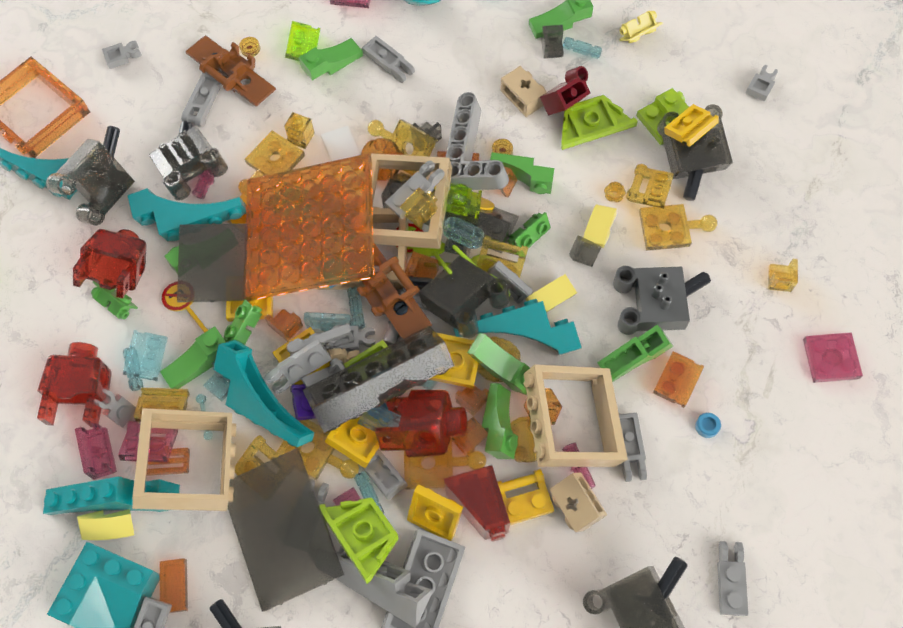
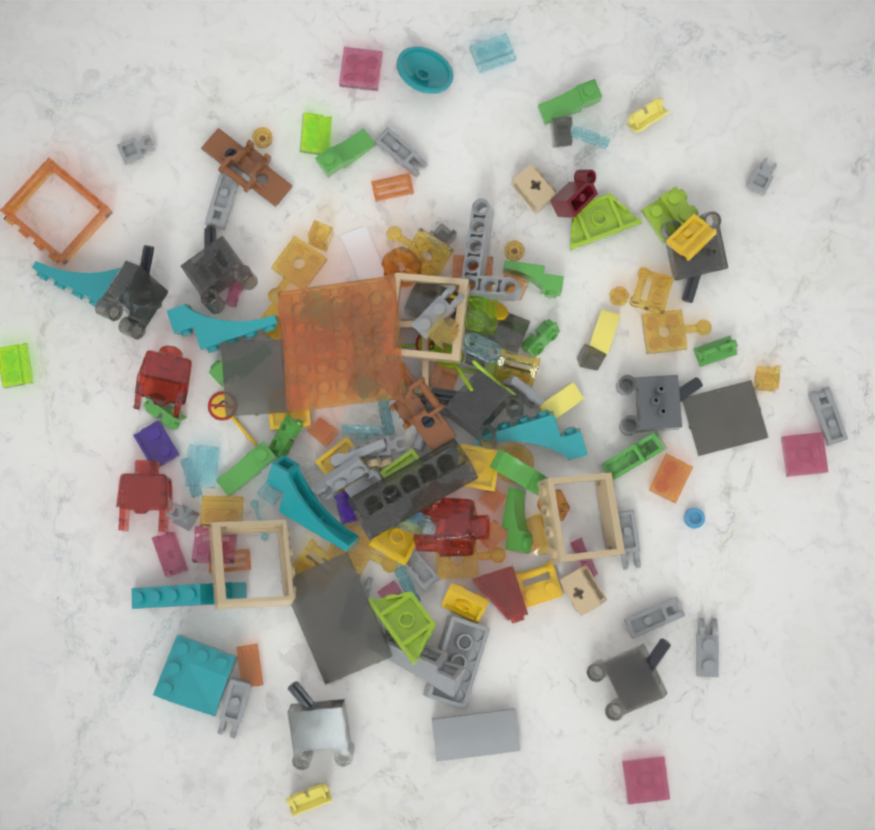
camera: 10 degrees left, 15 degrees up
light yellow slope [77,509,134,540] -> none
none -> dark purple plate [133,420,180,470]
none -> clear orange tile [371,173,414,202]
none -> light grey plate [624,596,685,639]
none -> clear smoke piece [682,380,769,456]
none -> bright green hinge [693,336,738,367]
none -> light grey plate [808,387,848,446]

